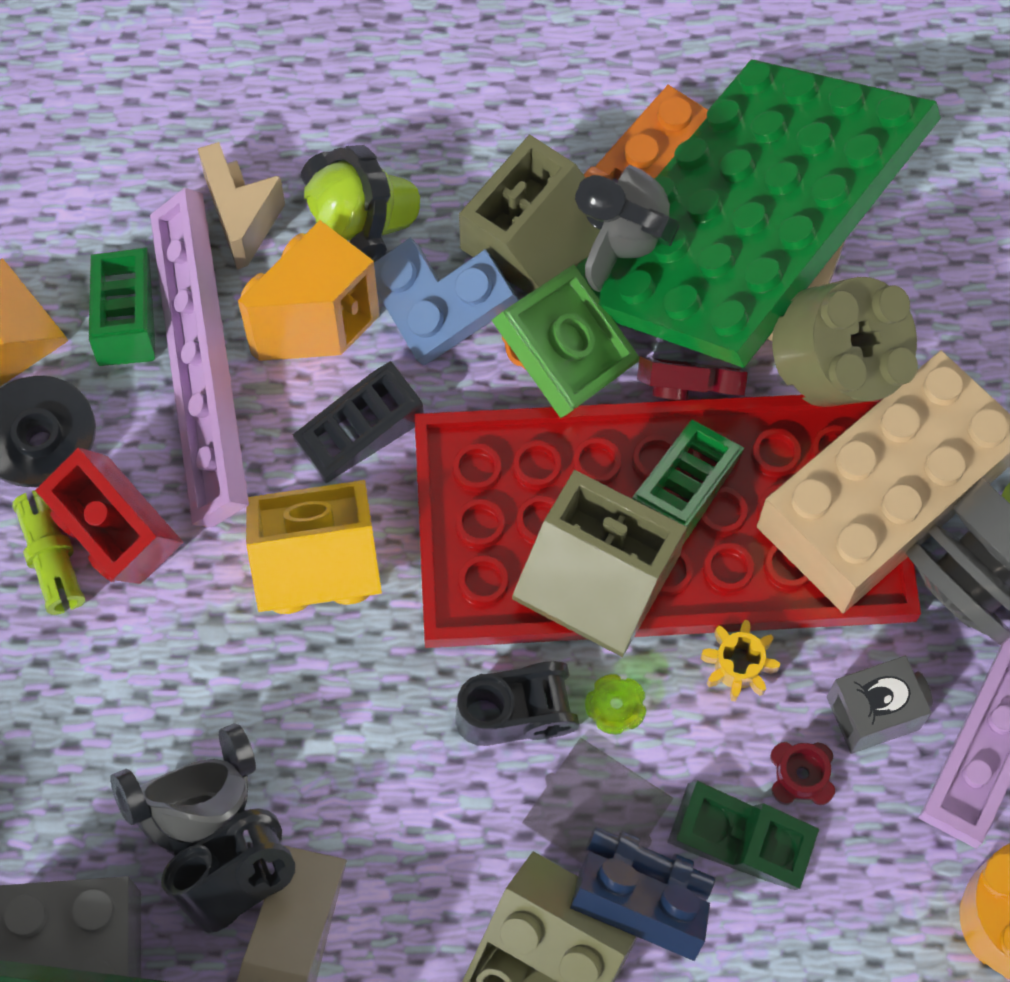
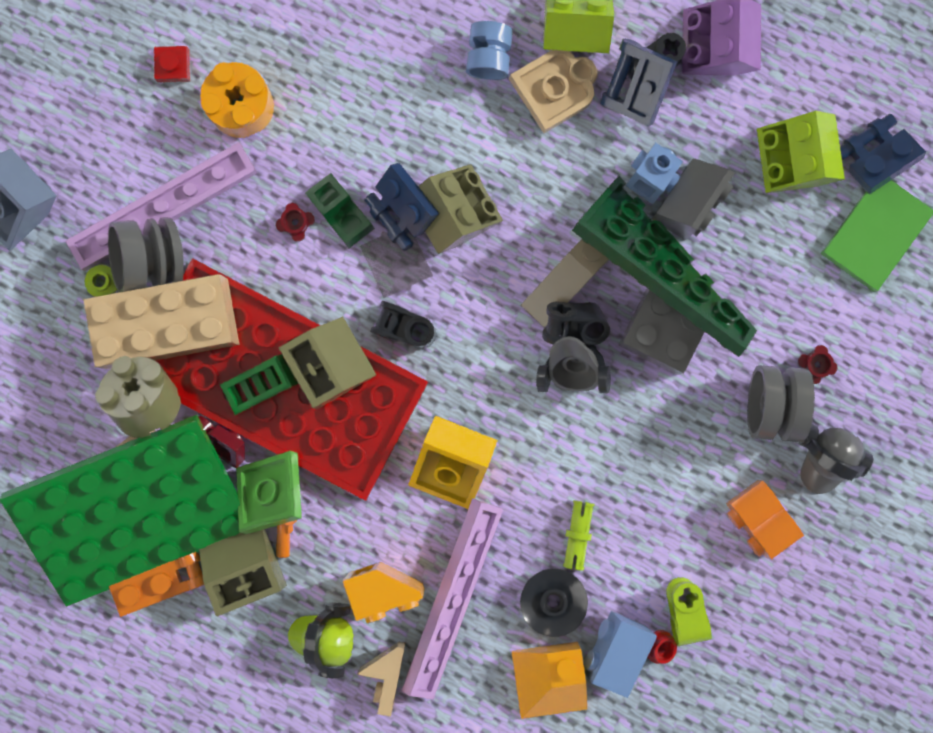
camera: 150 degrees left, 20 degrees up
red brick [35,447,184,584] -> none
green slope [89,248,155,366] -> none
black slope [293,361,424,483] -> none
medium blue plate [374,237,519,366] -> none
cap [575,165,680,292] -> none
clear neon green plate [585,674,647,735] -> none
yellow gear [701,620,780,702] -> none
dark grey brick [827,655,933,754] -> none

